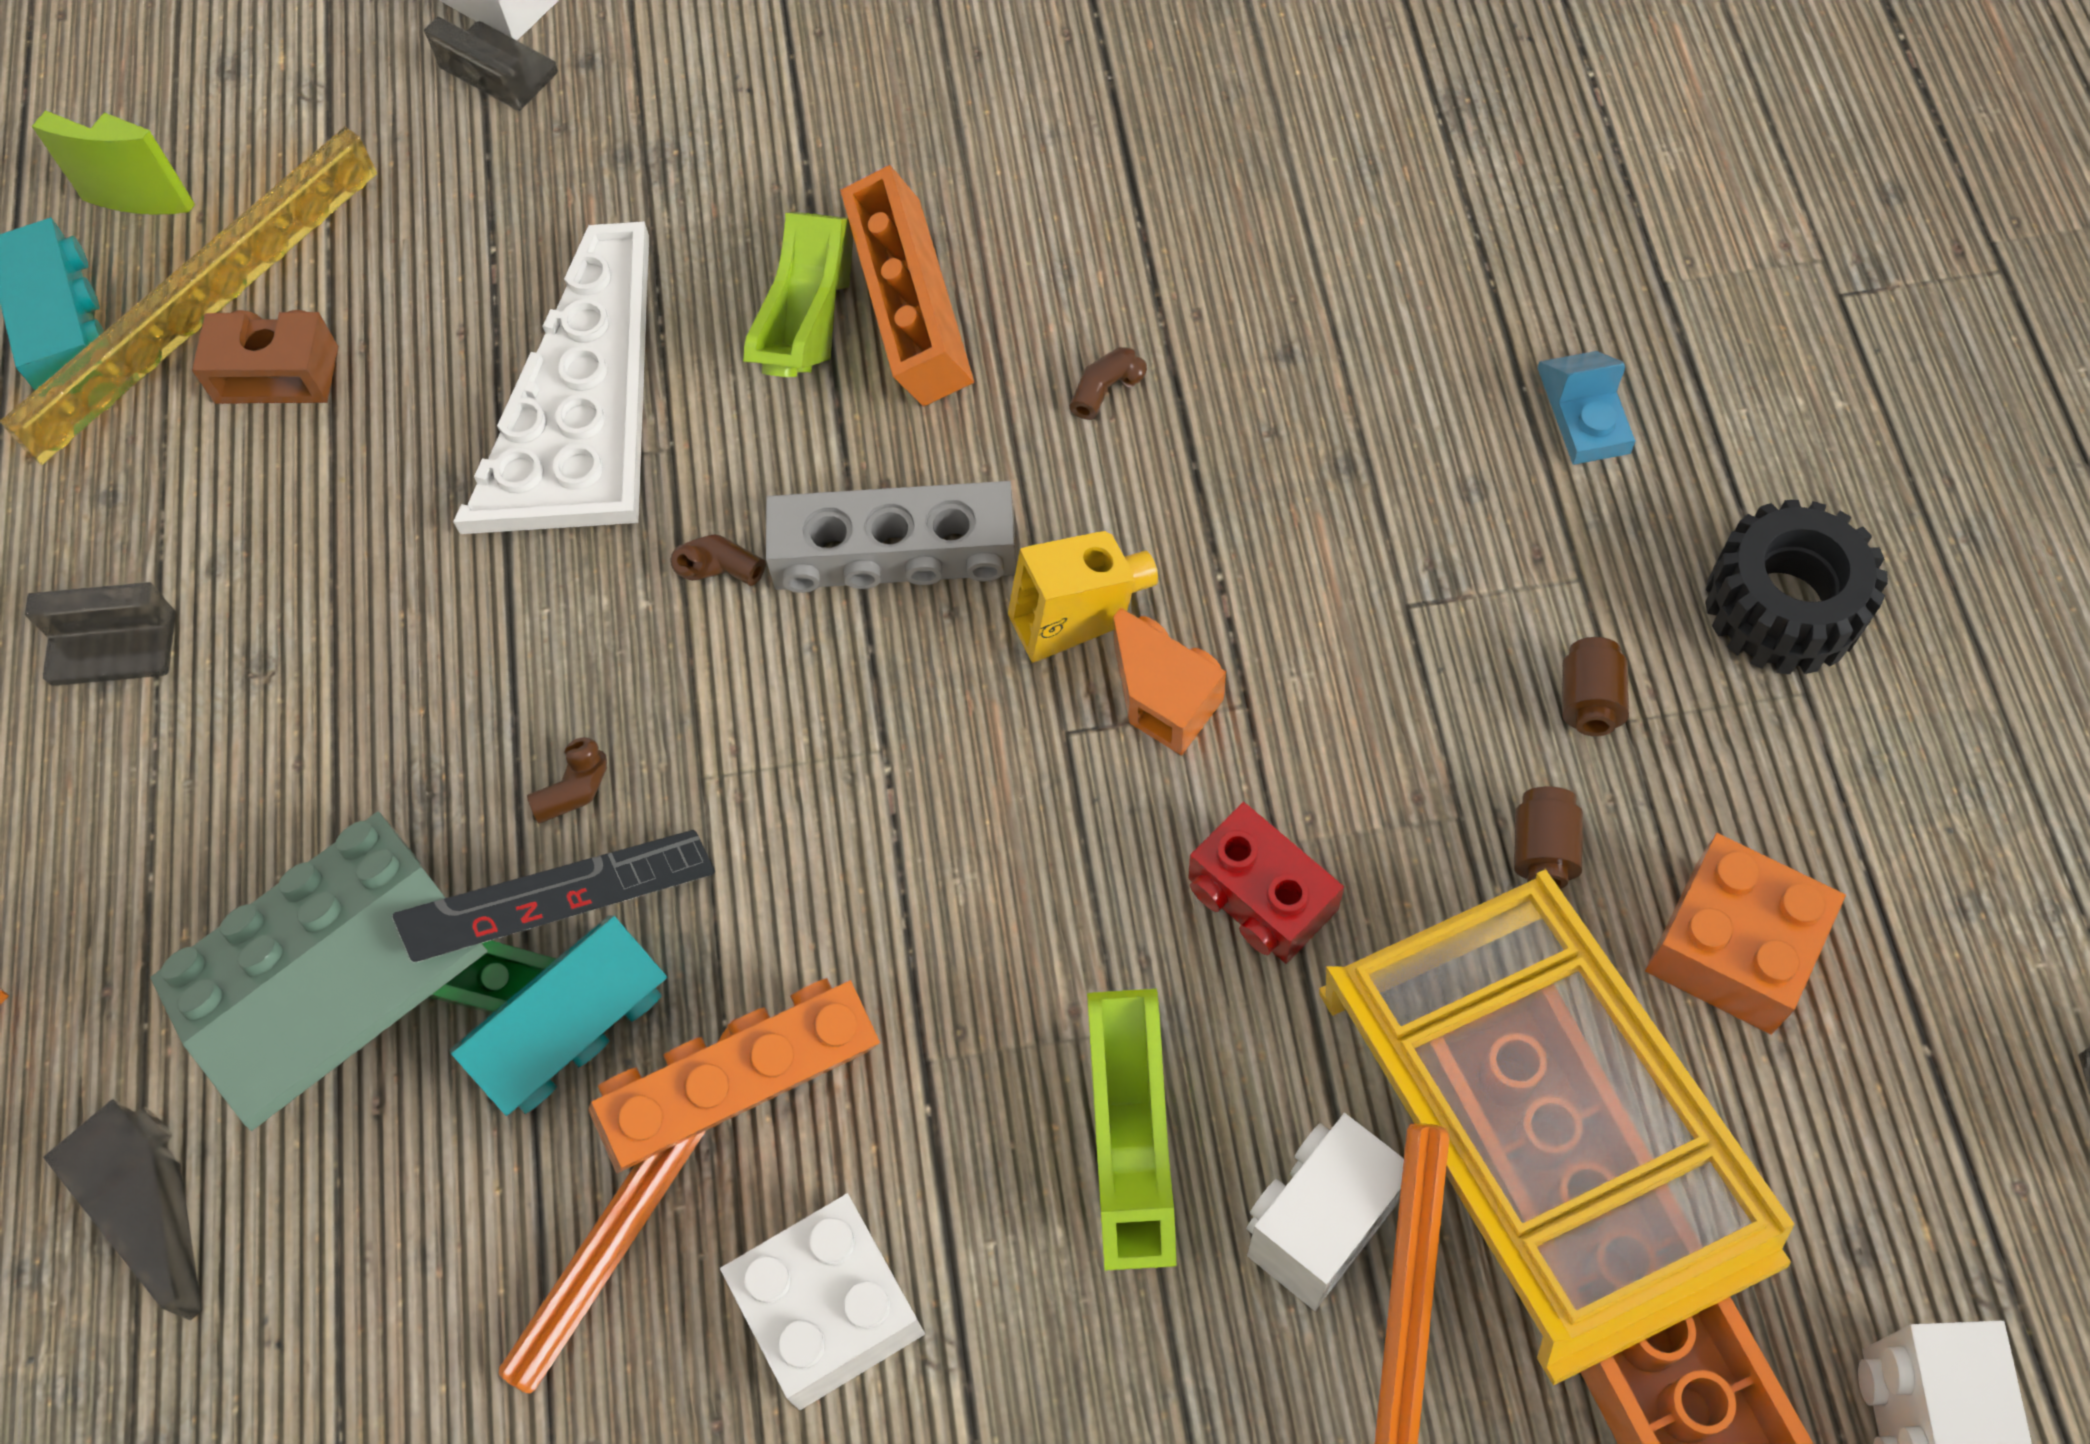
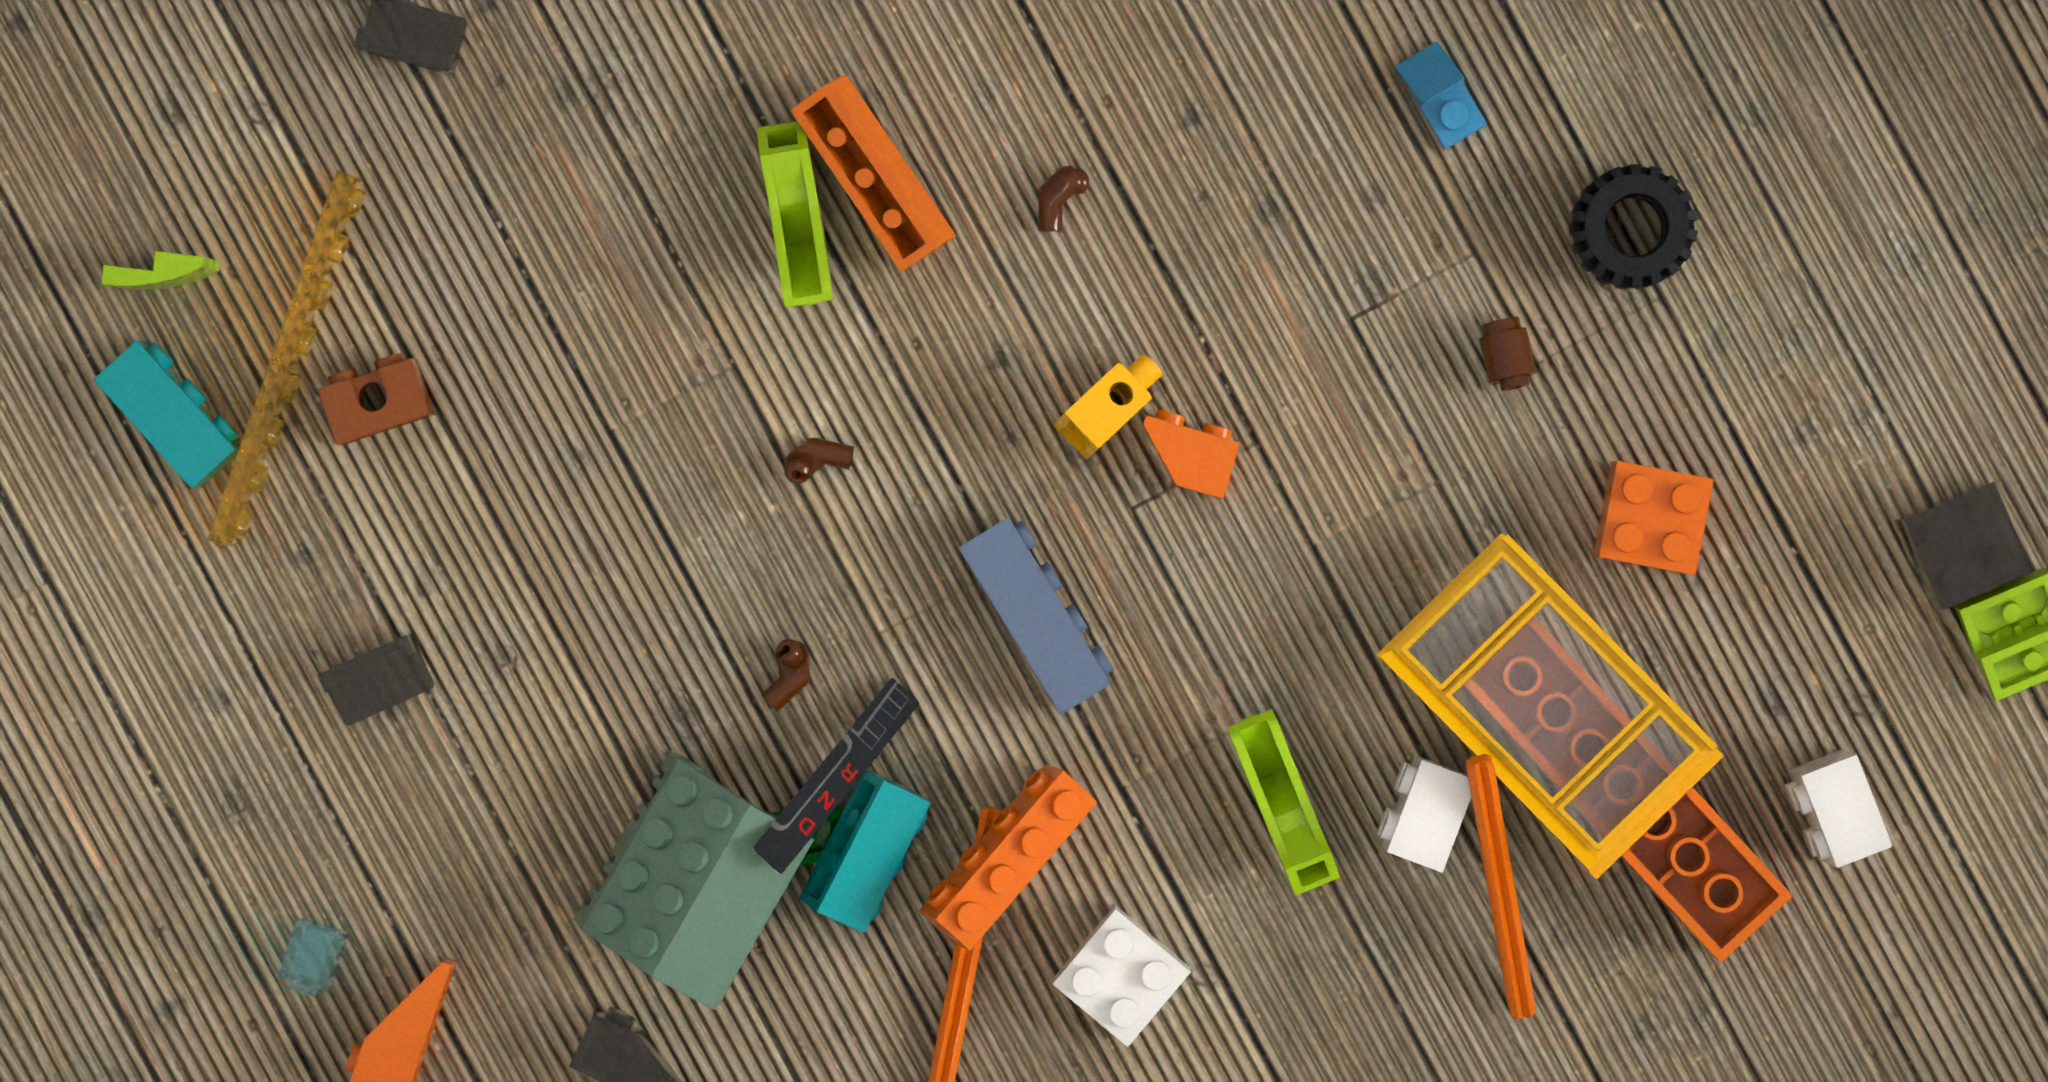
camera: 25 degrees left, 25 degrees up
white wing [453,221,649,534] -> none
light grey brick [766,481,1016,593] -> none
red brick [1188,801,1345,964] -> none
reddish brown brick [1514,786,1583,889] -> none
none -> sand blue brick [958,517,1114,715]

